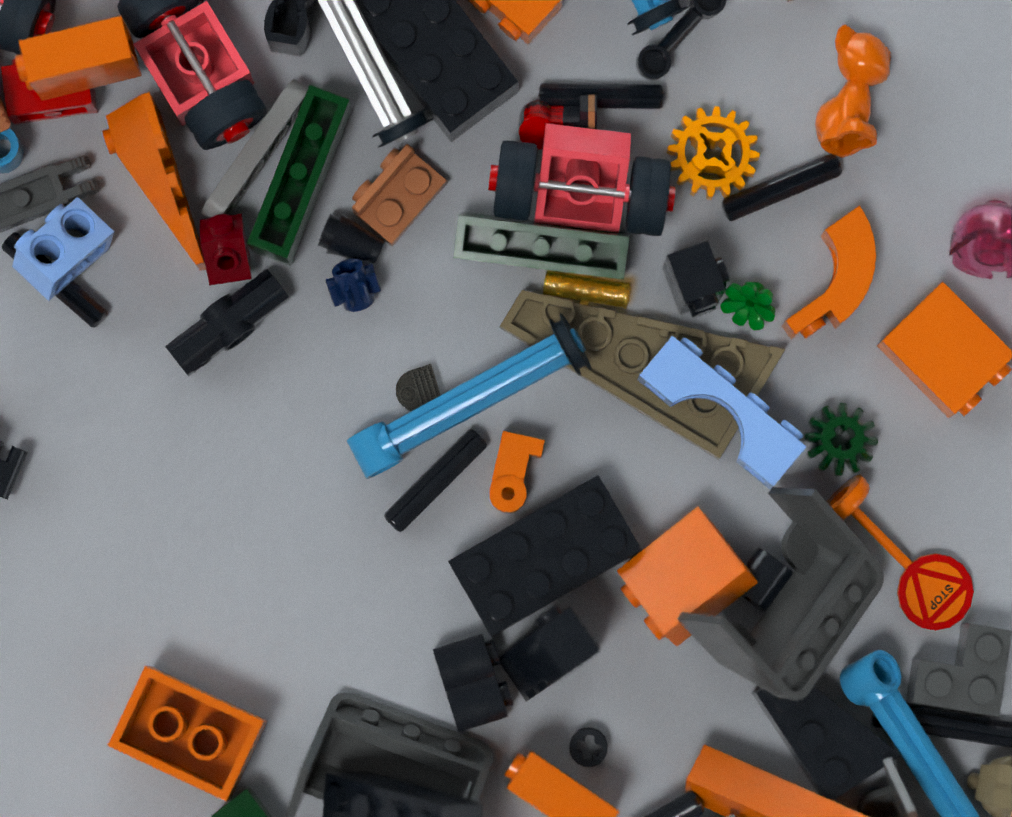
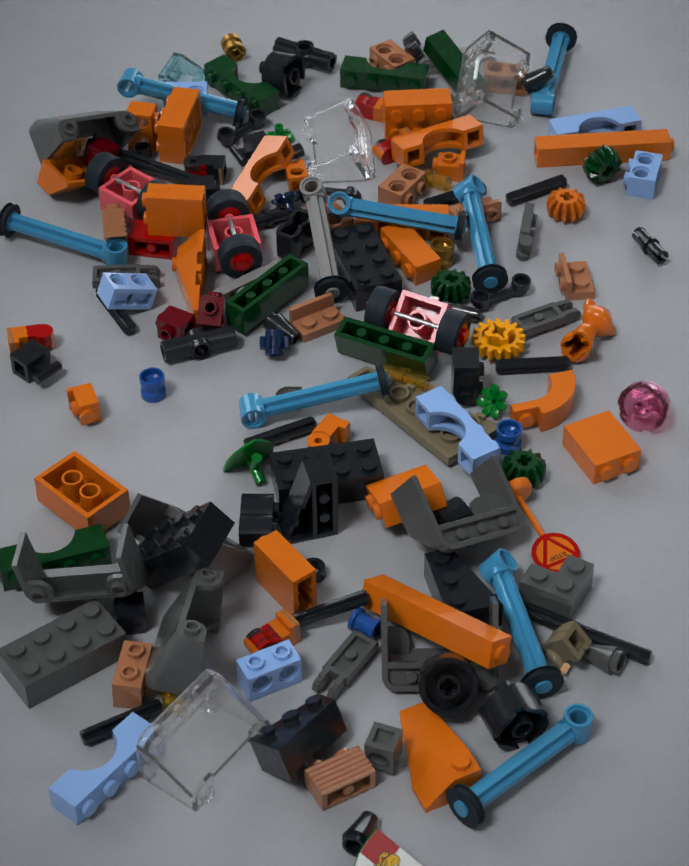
camera: 20 degrees right, 40 degrees down
none -> orange brick [66,383,101,426]
none -> blue wheel [139,367,166,403]
none -> dark red brick [156,305,196,340]
none -> green shield [223,439,274,485]
none -> dark green gear [431,268,471,304]
none -> blue wheel [496,419,522,456]
none -> dark grey hinge [511,299,581,337]

